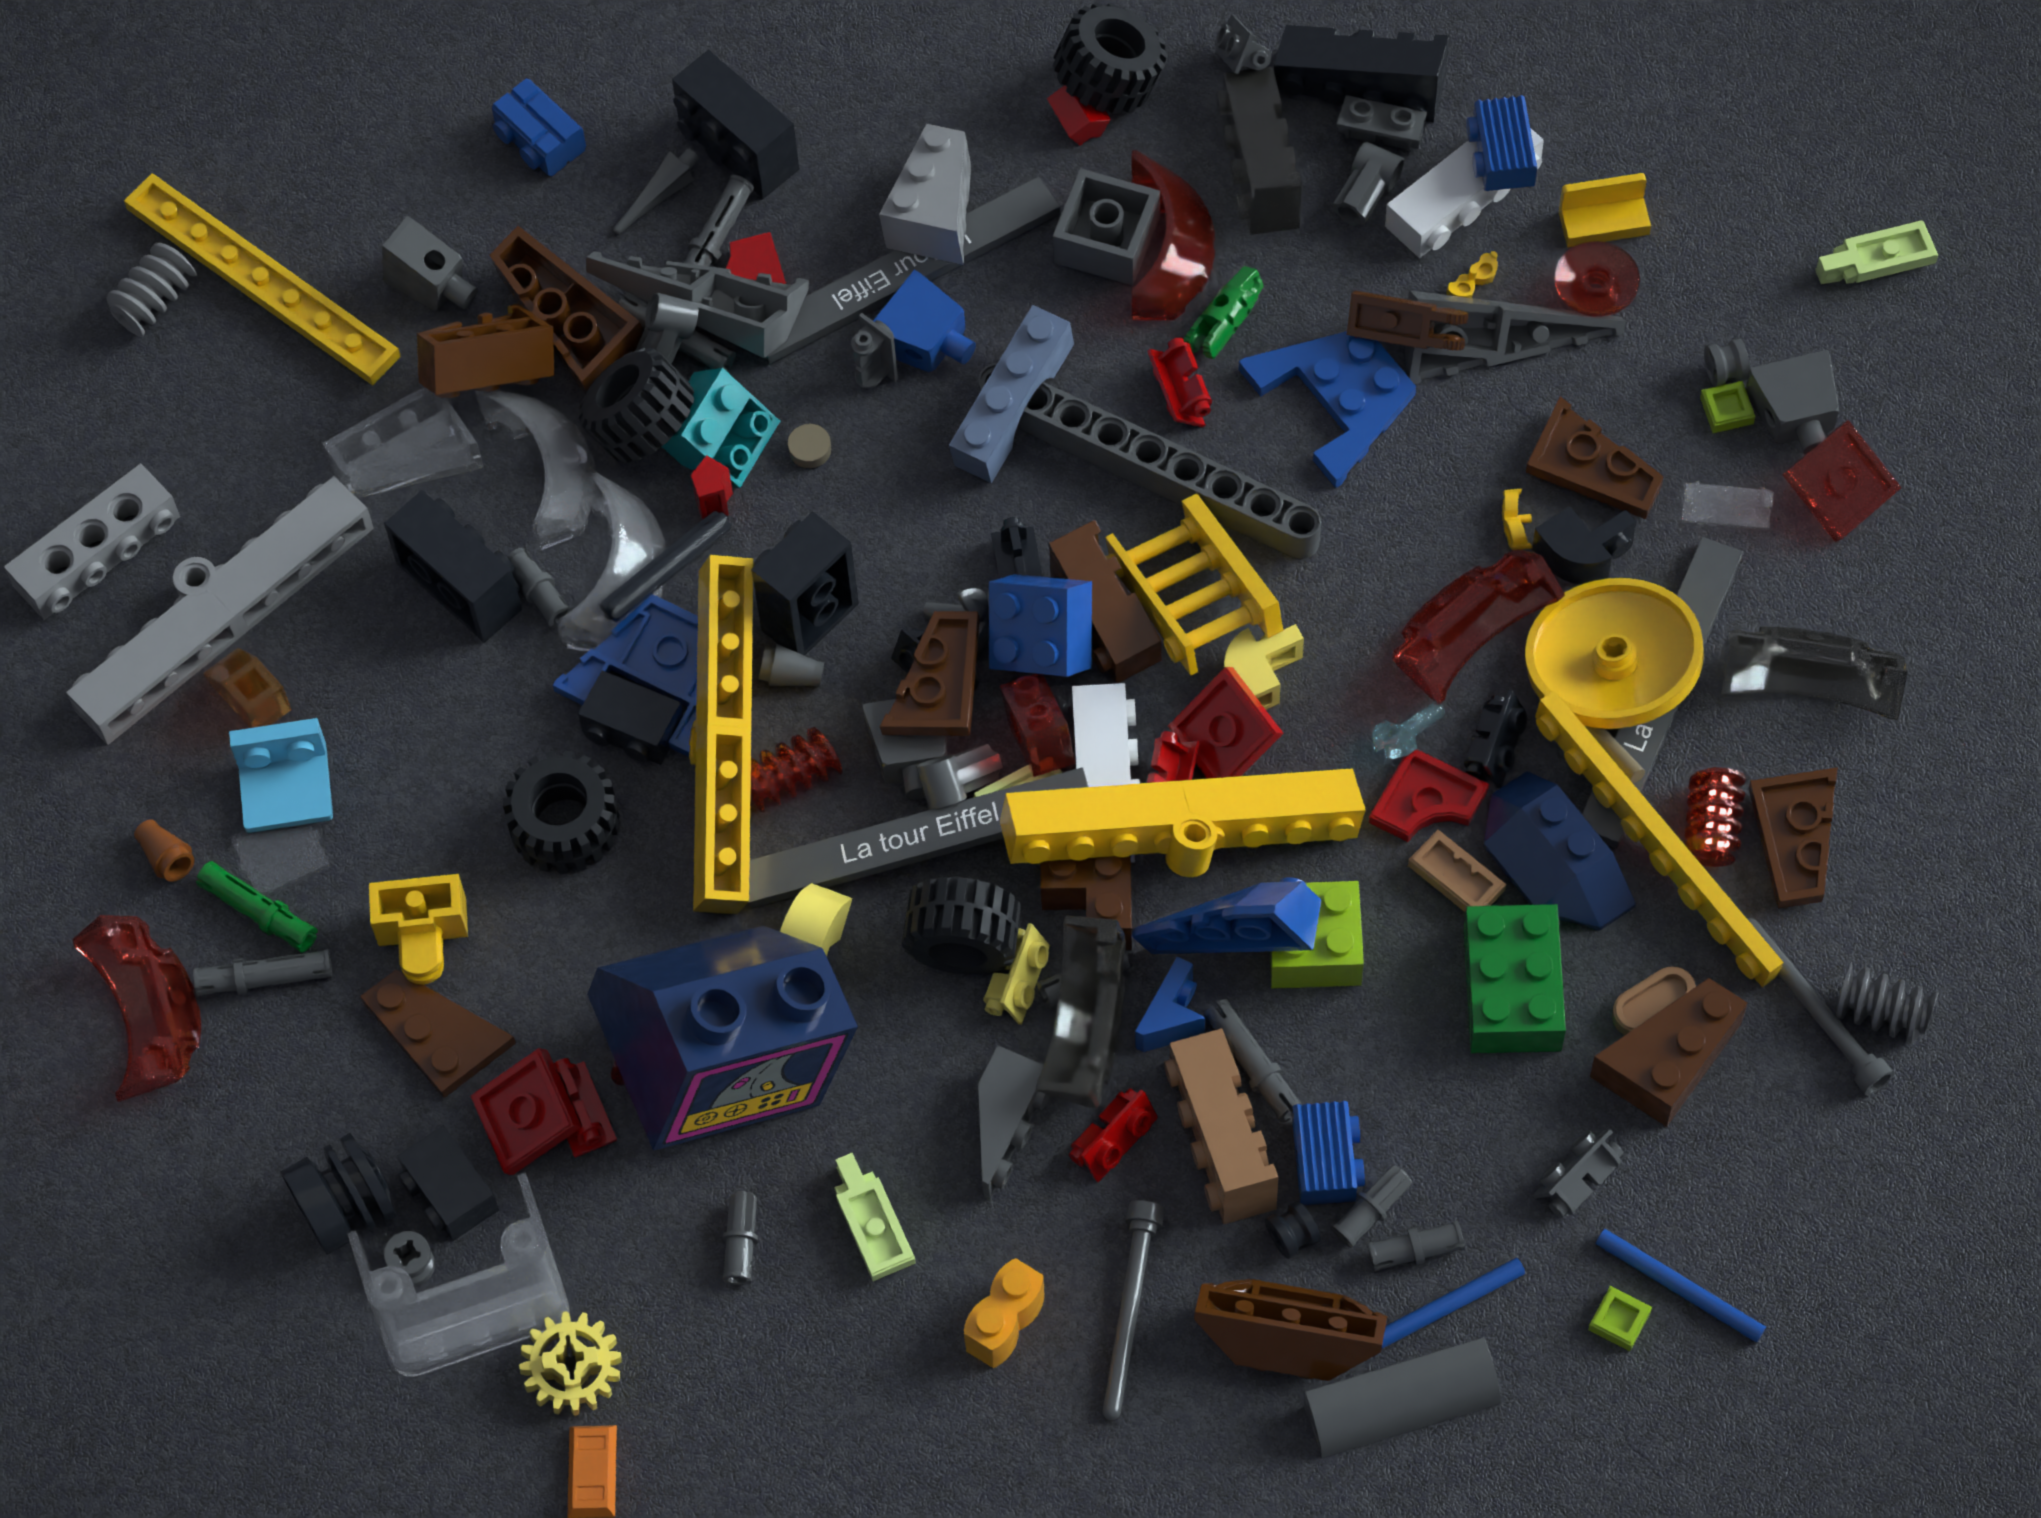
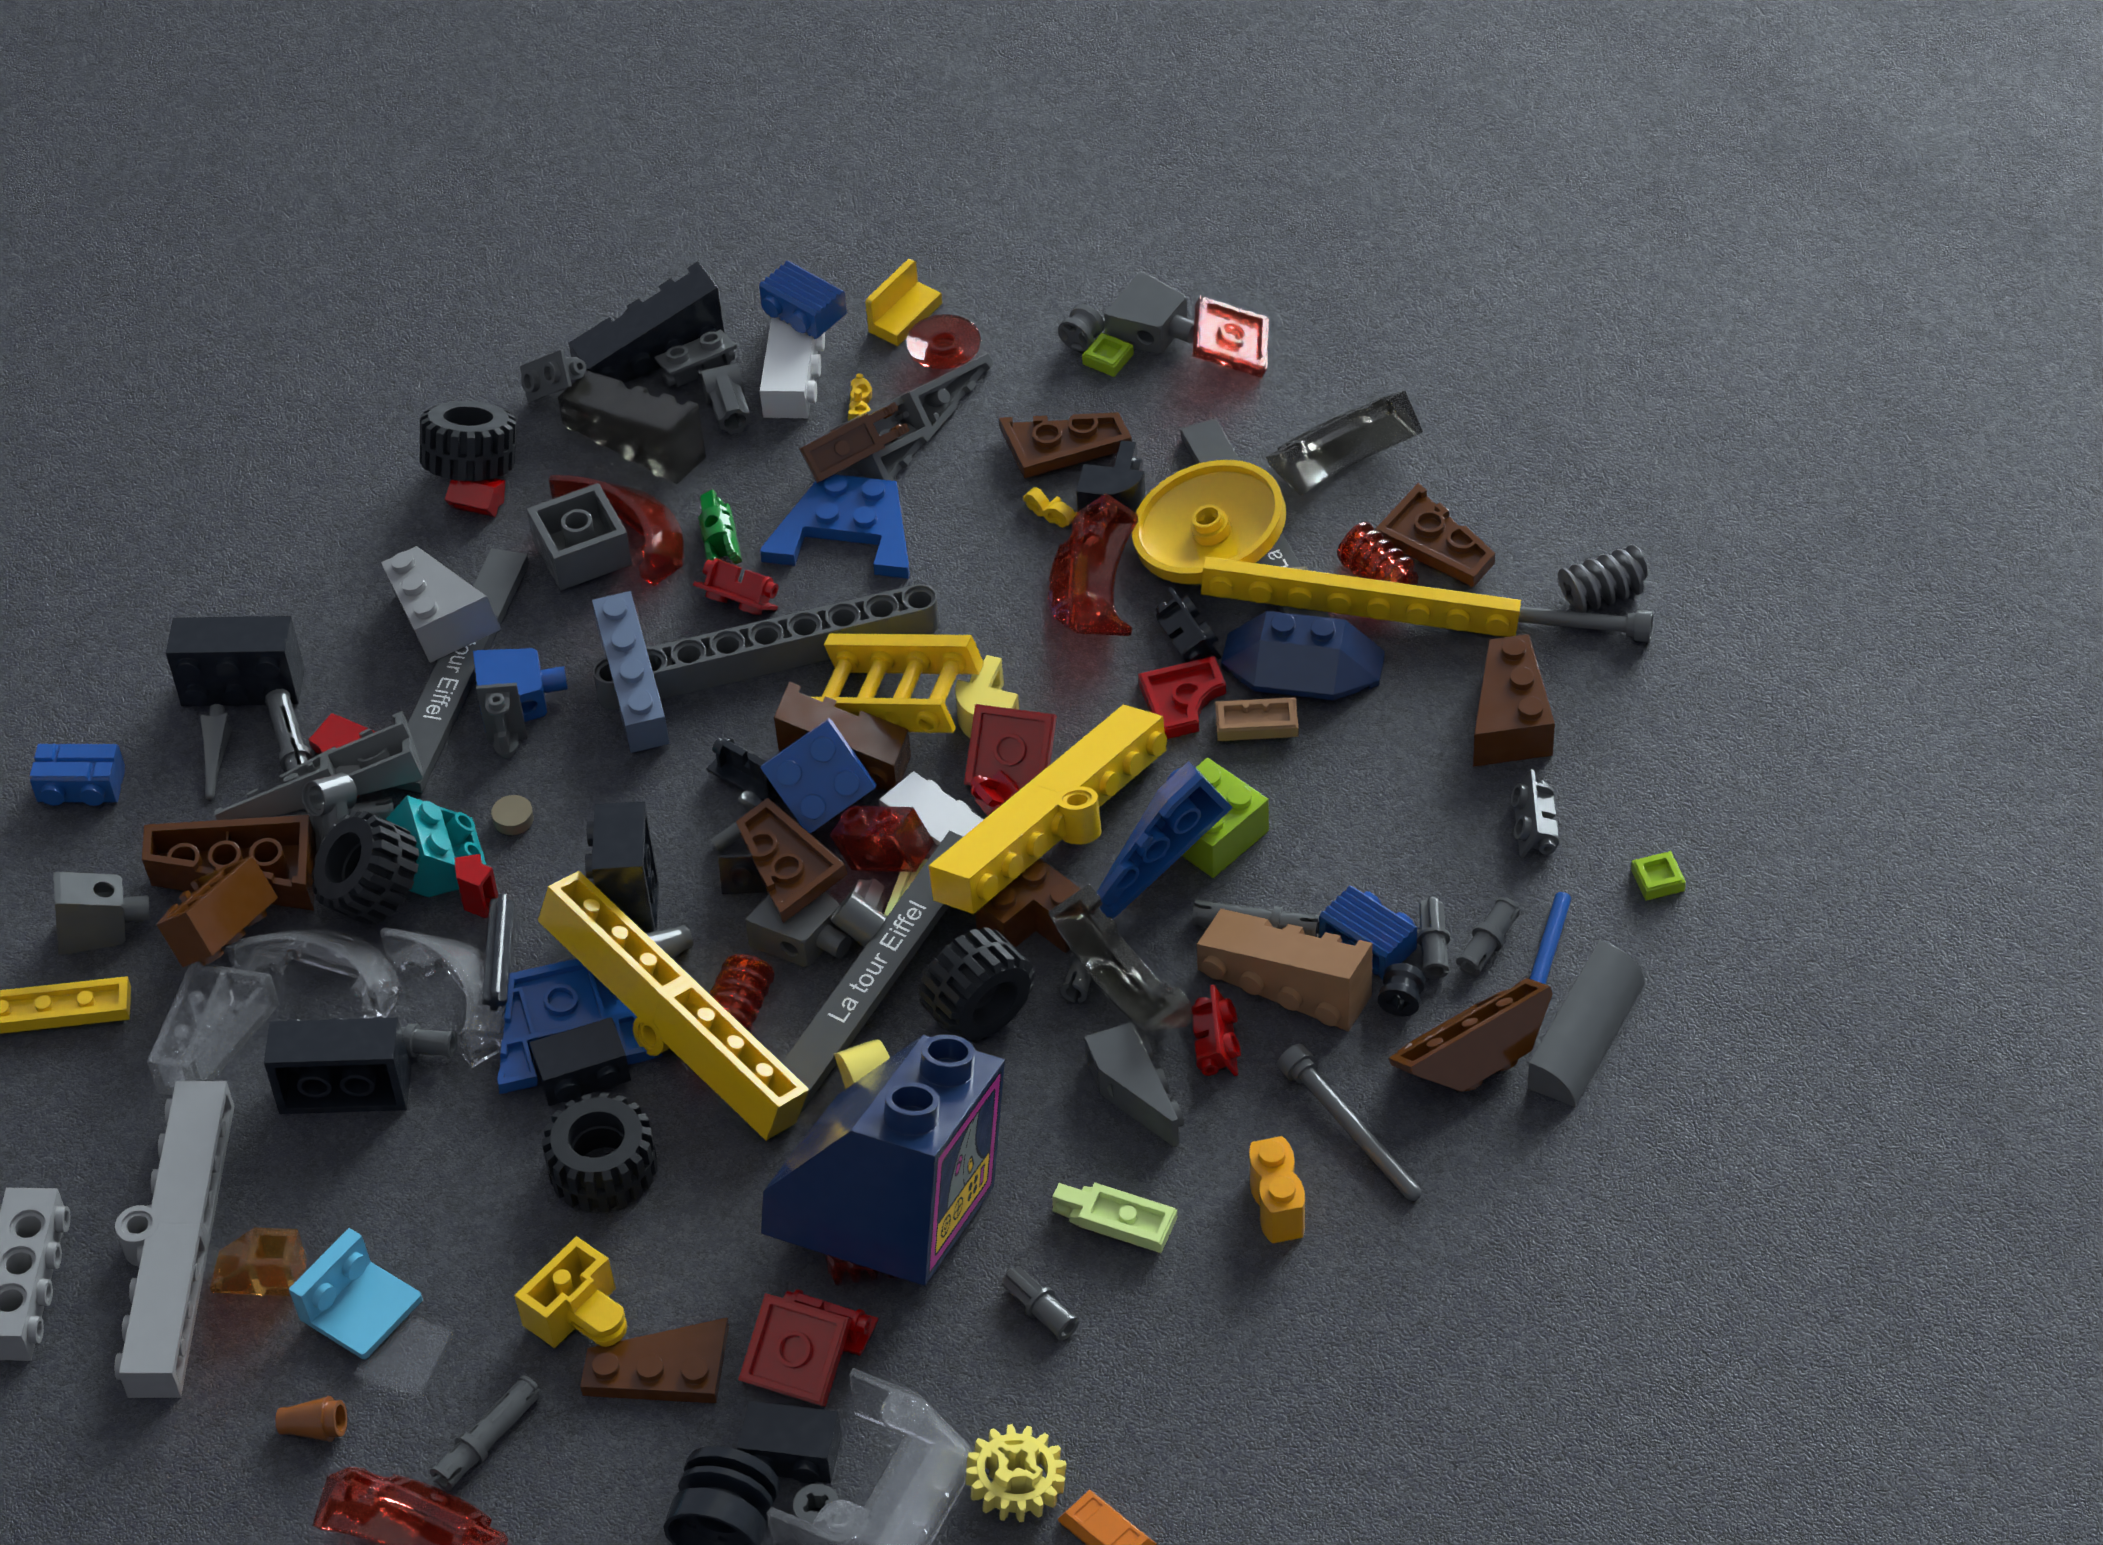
camera: 45 degrees left, 15 degrees down
green pin [196,861,318,953] -> none
light yellow hinge [983,923,1050,1024] -> none
blue slope [1135,957,1205,1052] -> none
clear light blue bar [1372,702,1445,759] -> none
green brick [1463,904,1566,1053] -> none
blue bar [1595,1229,1766,1343] -> none
medium nougat tile [1612,967,1696,1035] -> none
clear hinge [1682,481,1773,530] -> none
yellowish green hinge [1815,220,1938,284] -> none

